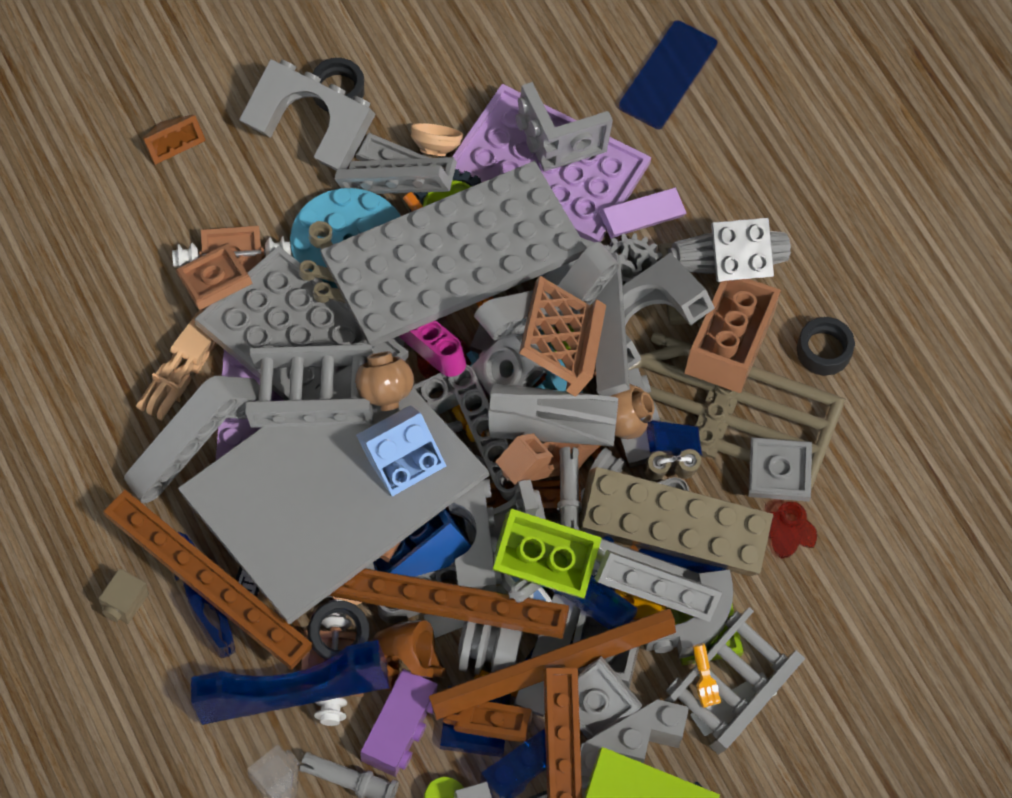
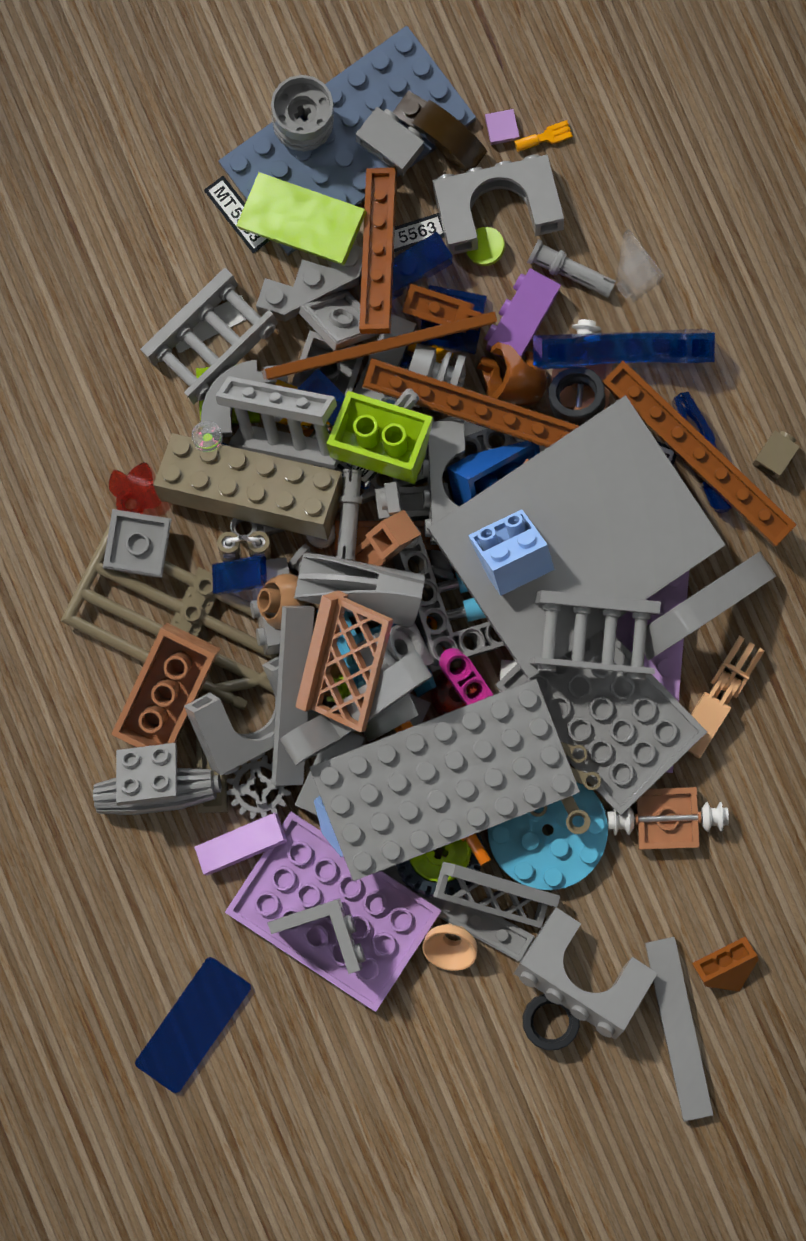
camera: 170 degrees left, 20 degrees up
nougat tile [176,244,253,310] -> none
medium nougat plant [355,351,414,411] -> none
light orange piece [693,643,721,708] -> none
black tyre [796,317,855,376] -> none
none -> clear tile [192,421,223,452]
none -> light grey tile [645,937,713,1121]

